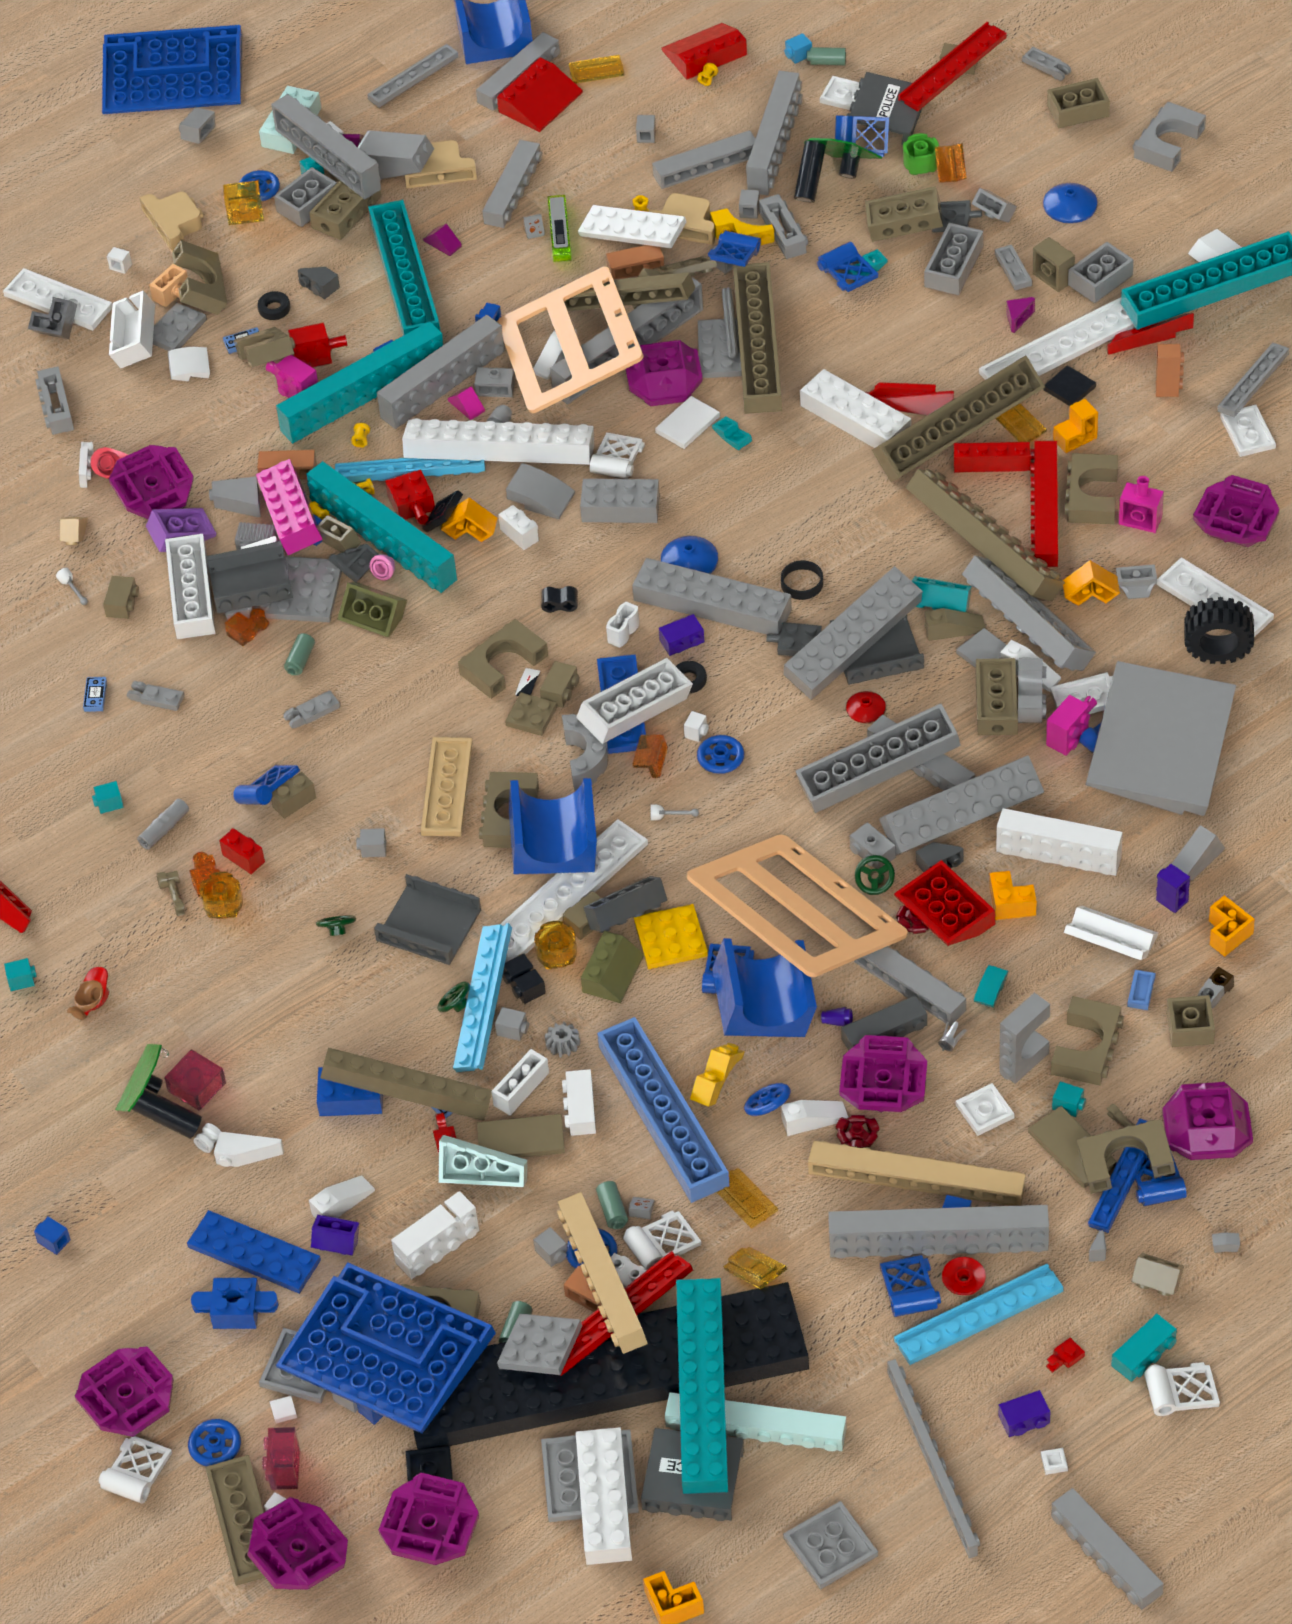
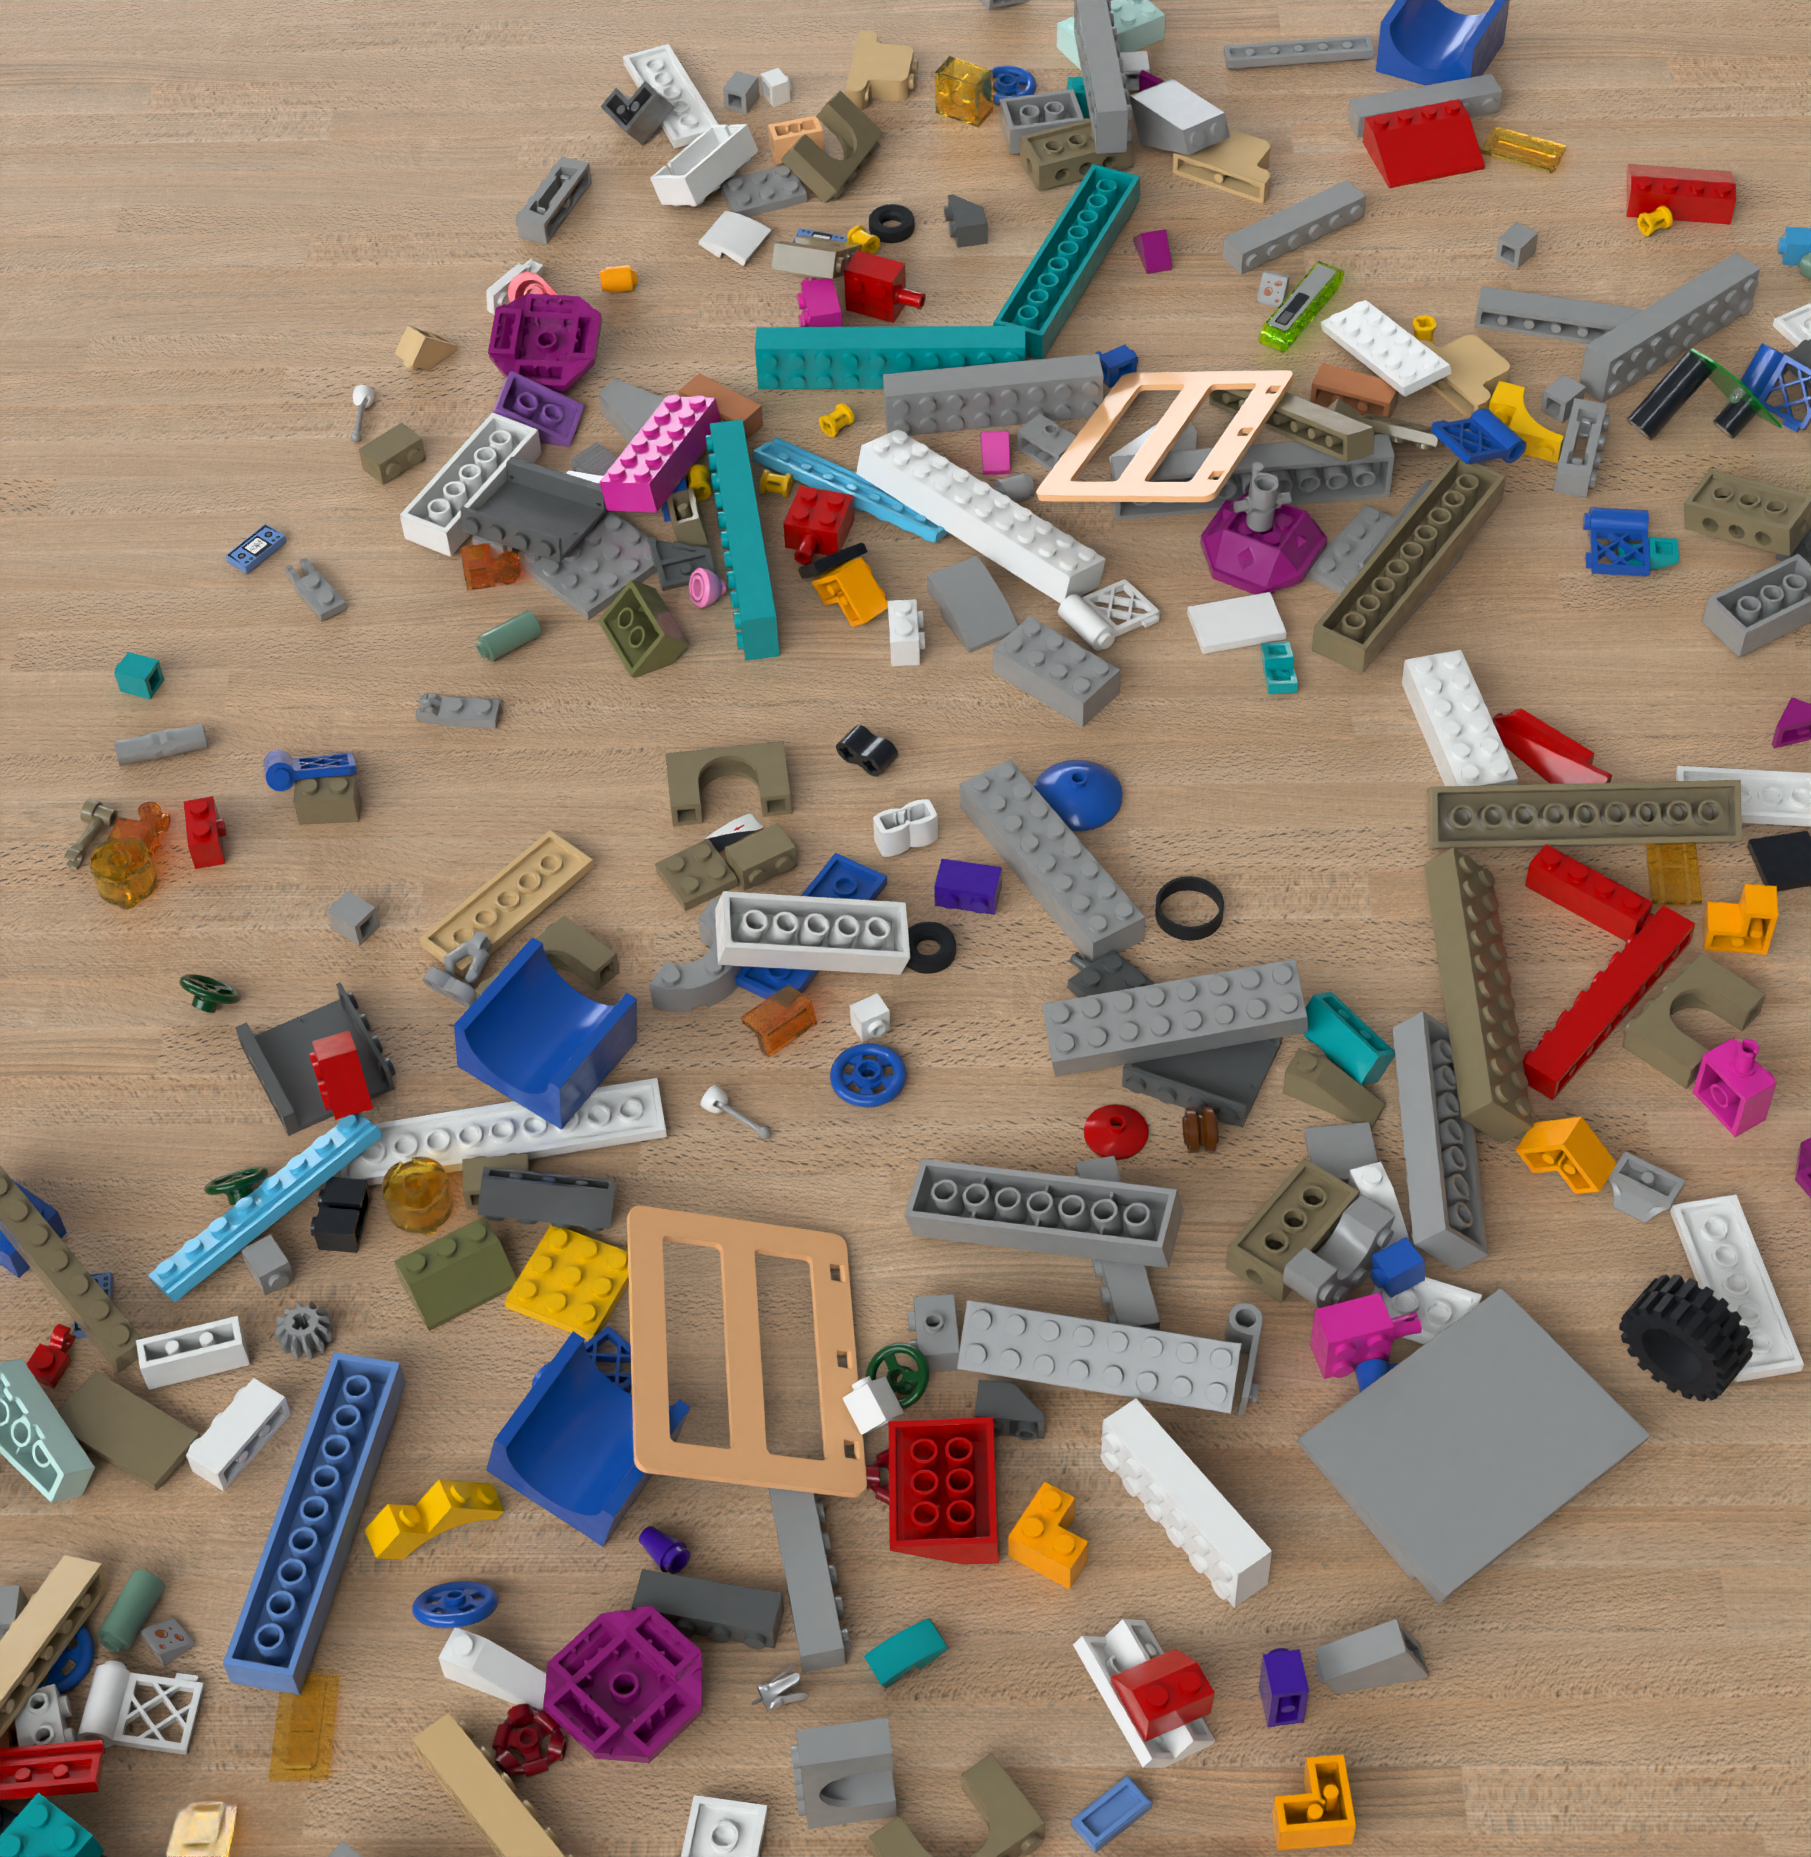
camera: 35 degrees right, 0 degrees up
none -> red brick [309,1031,373,1120]
none -> light grey piece [422,931,492,1008]
none -> light orange brick [599,265,638,293]
none -> light grey brick [723,71,760,114]
none -> white brick [842,1376,904,1435]
none -> yellow bush [846,225,880,255]
none -> red slope [1111,1649,1215,1742]
none -> reddish brown wheel [1182,1106,1219,1153]
none -> light grey door [1225,1303,1263,1416]
none -> light grey pin [1234,462,1292,532]
none -> blue brick [1370,1238,1425,1298]

